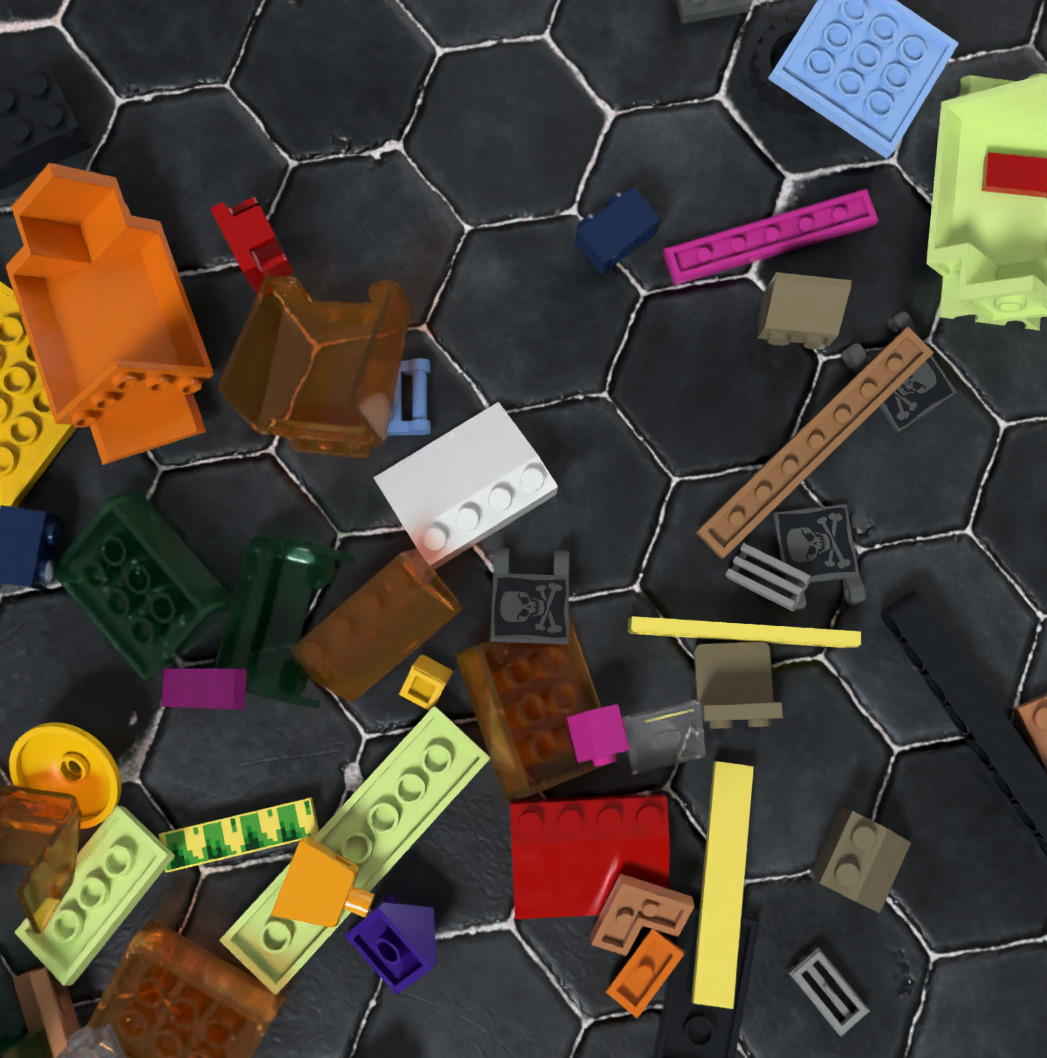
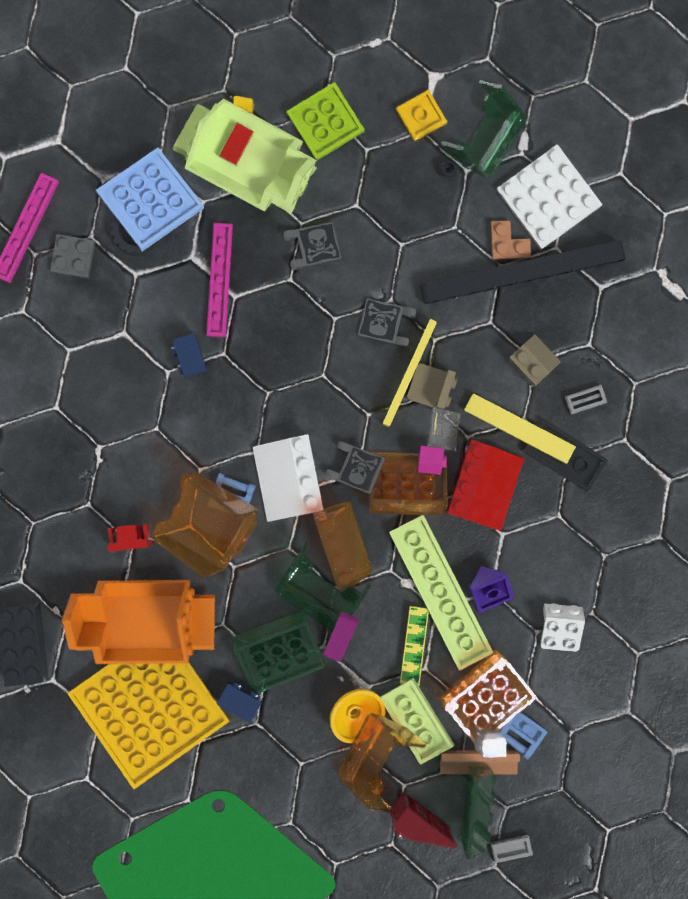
camera: 70 degrees left, 5 degrees up
light orange torso [271,836,375,927] -> none
yellow slope [399,655,453,711] -> none
nougat plate [590,874,695,956] -> none
orange plate [606,929,685,1018] -> none
medium nougat plate [695,327,934,559] -> none
light grey tile [725,543,812,611] -> none
dark tan slope [757,272,852,349] -> none

